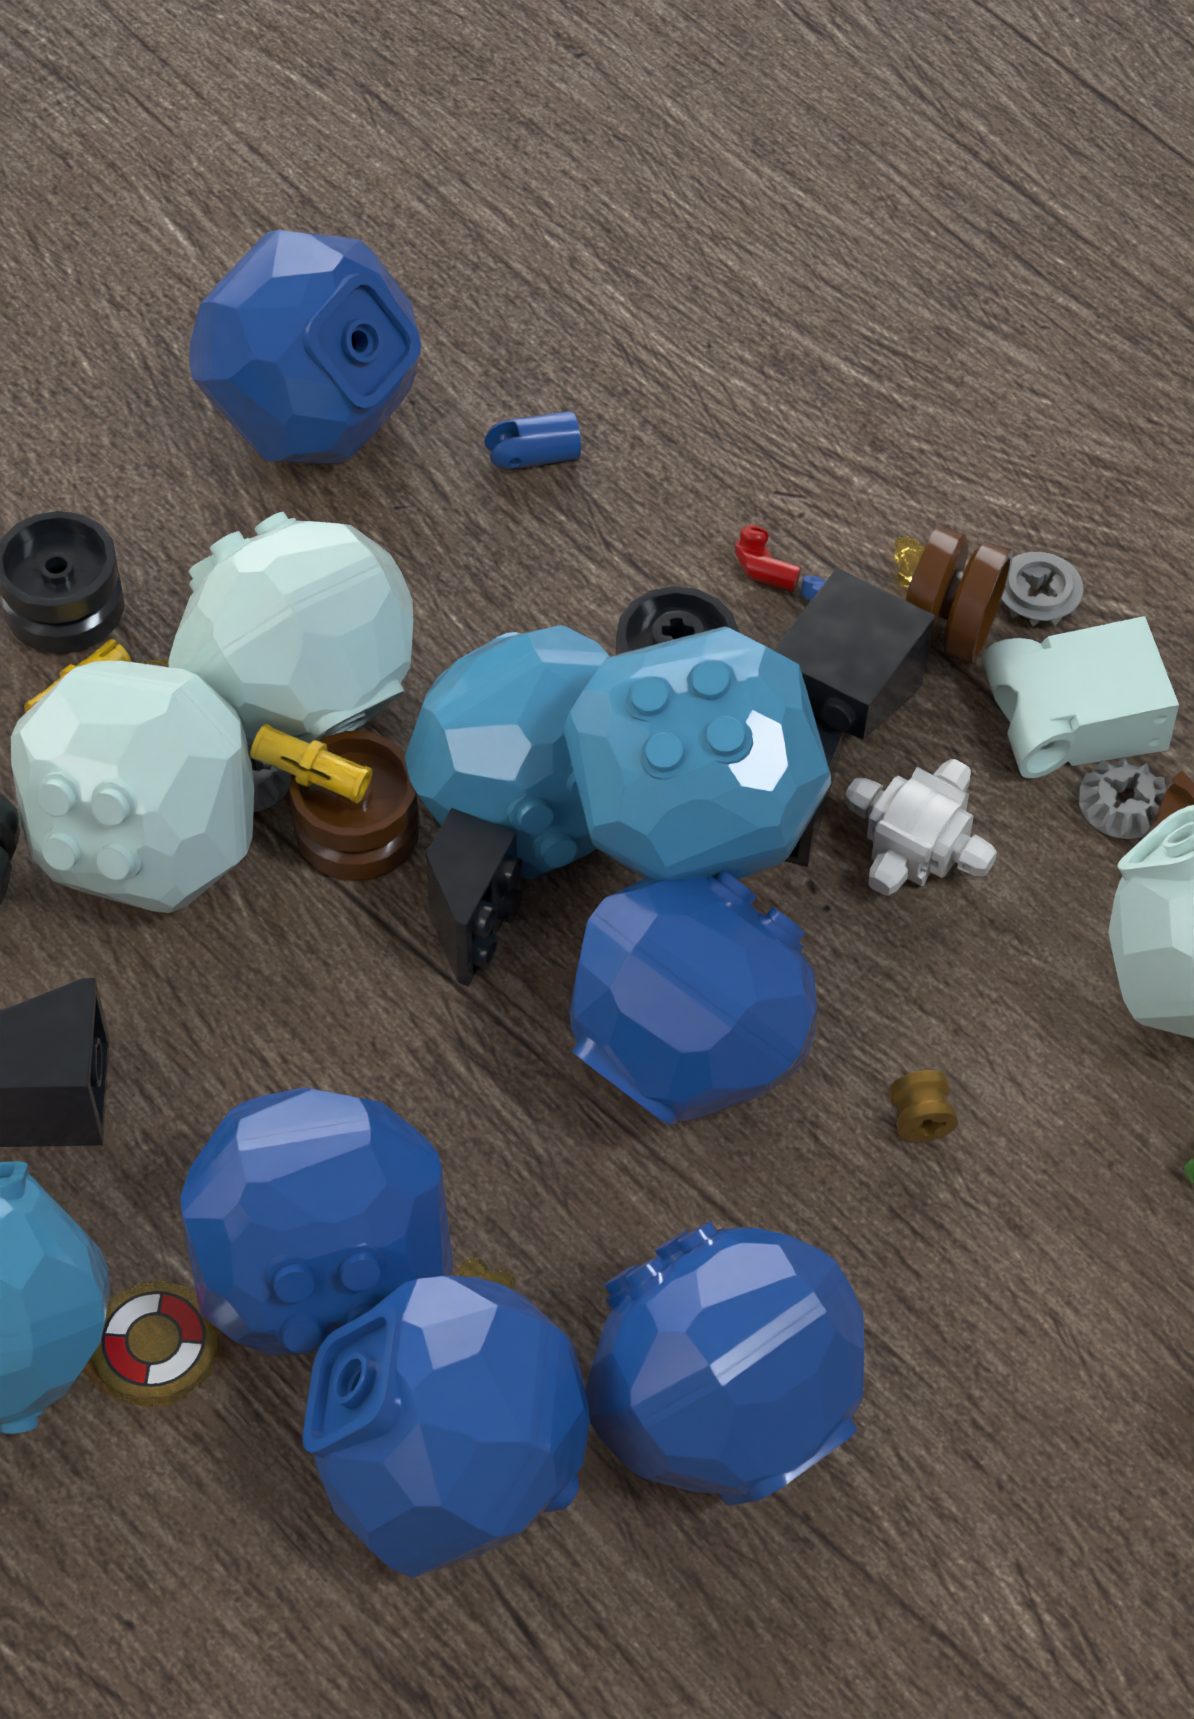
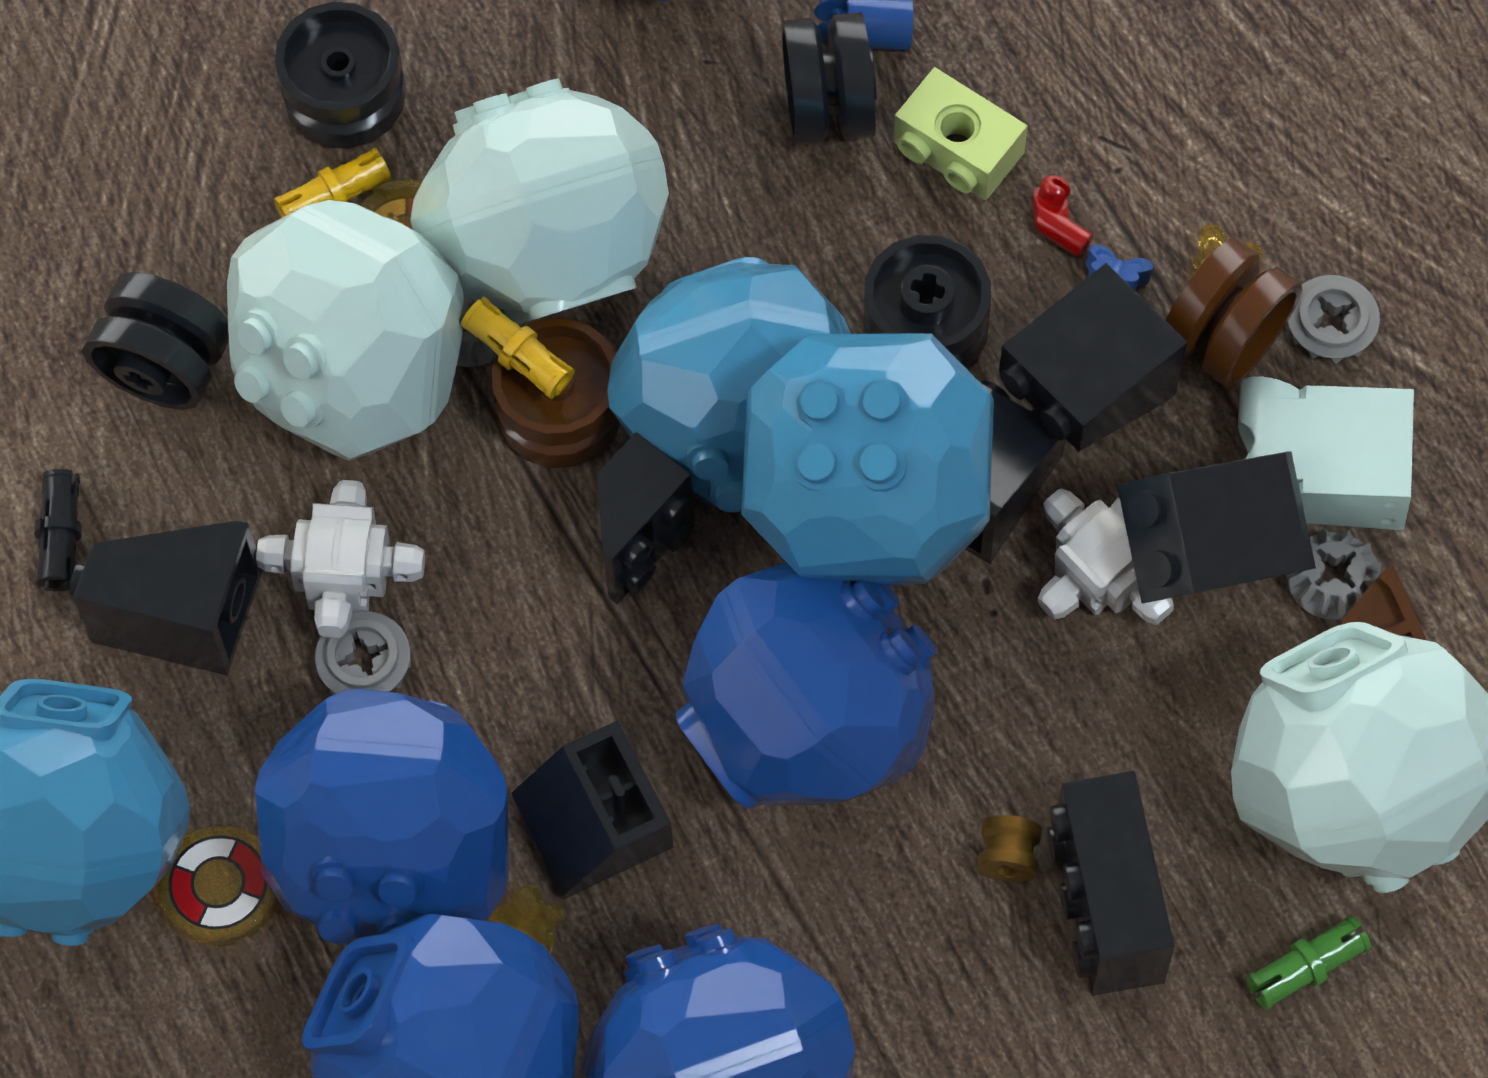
camera: 20 degrees right, 10 degrees up
none -> white piece [256,480,425,638]
none -> light grey gear [315,611,411,695]
none -> black slope [511,720,674,899]
none -> black wheel [781,12,877,146]
none -> yellowish green brick [894,67,1028,201]
none -> black brick [1047,770,1175,996]
none -> black slope [1117,451,1316,604]

